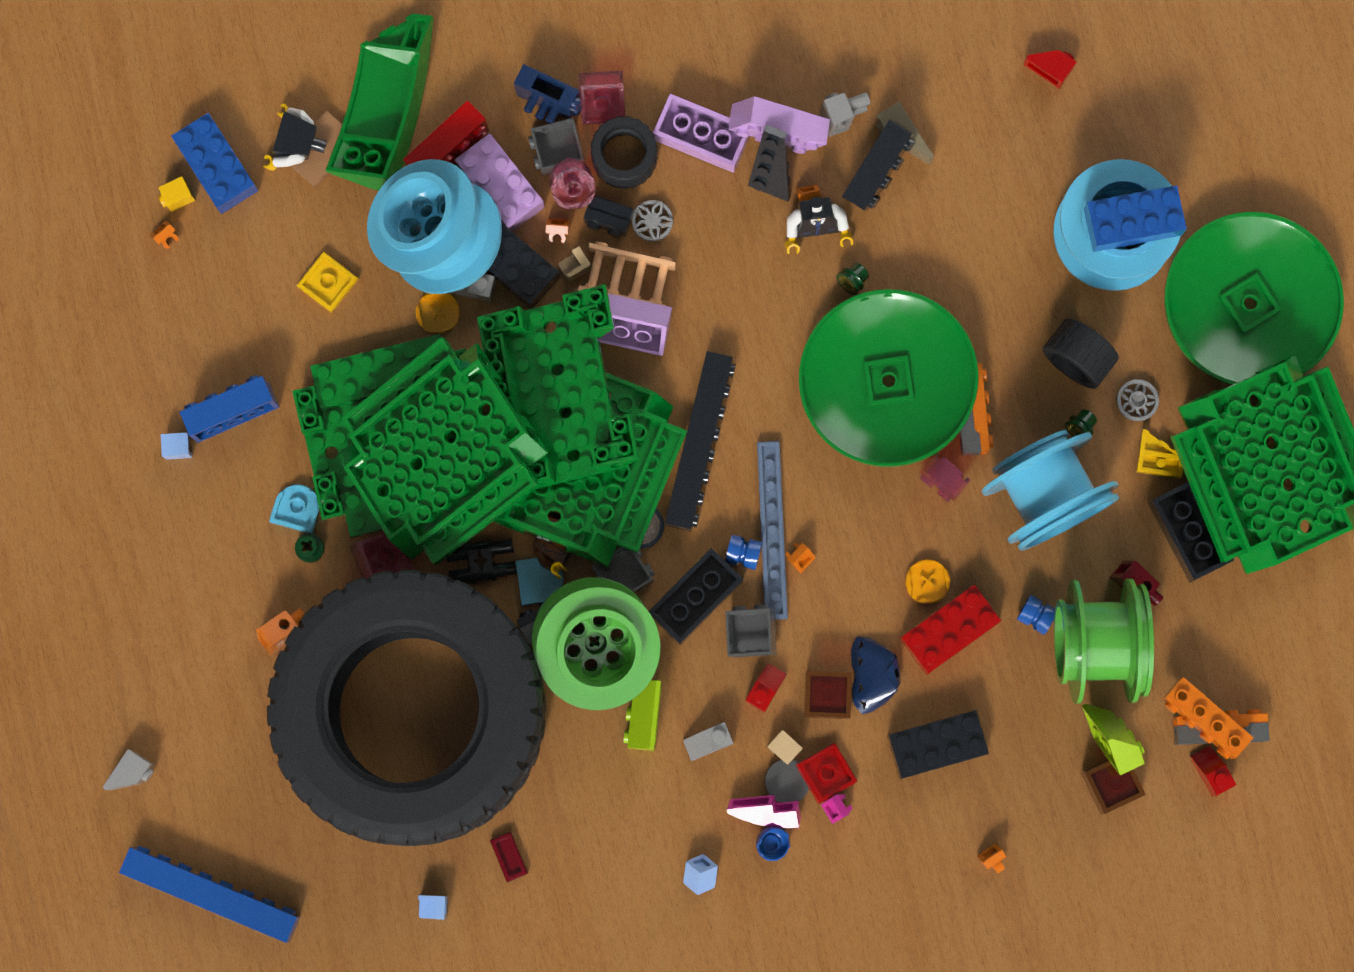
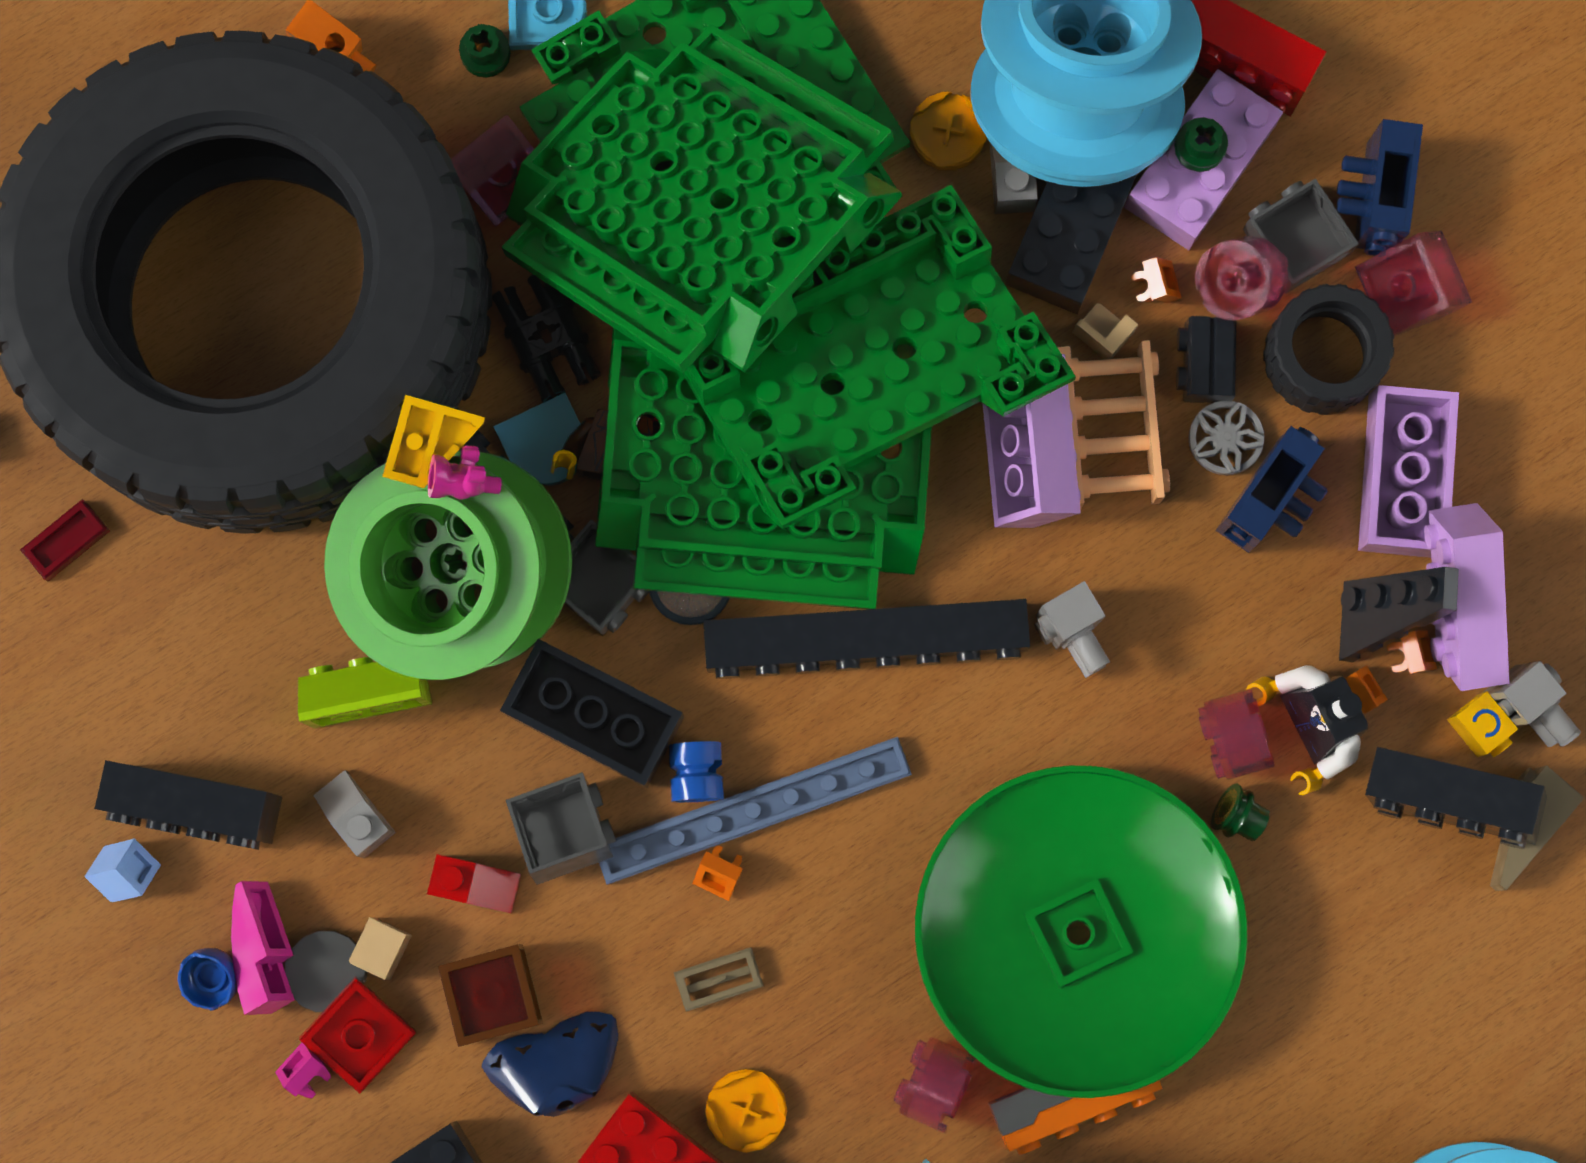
camera: 70 degrees right, 0 degrees up
none -> black brick [94,760,282,850]
none -> yellow wing [382,395,485,488]
none -> dark pink piece [428,446,502,500]
none -> dark tan tile [674,947,764,1012]
none -> light grey brick [1034,581,1110,678]
none -> dark green piece [1174,117,1228,172]
none -> clear pink brick [1198,688,1275,780]
none -> dark blue piece [1215,426,1328,553]
none -> orange tile [1387,630,1437,674]
none -> yellow brick [1446,691,1518,757]

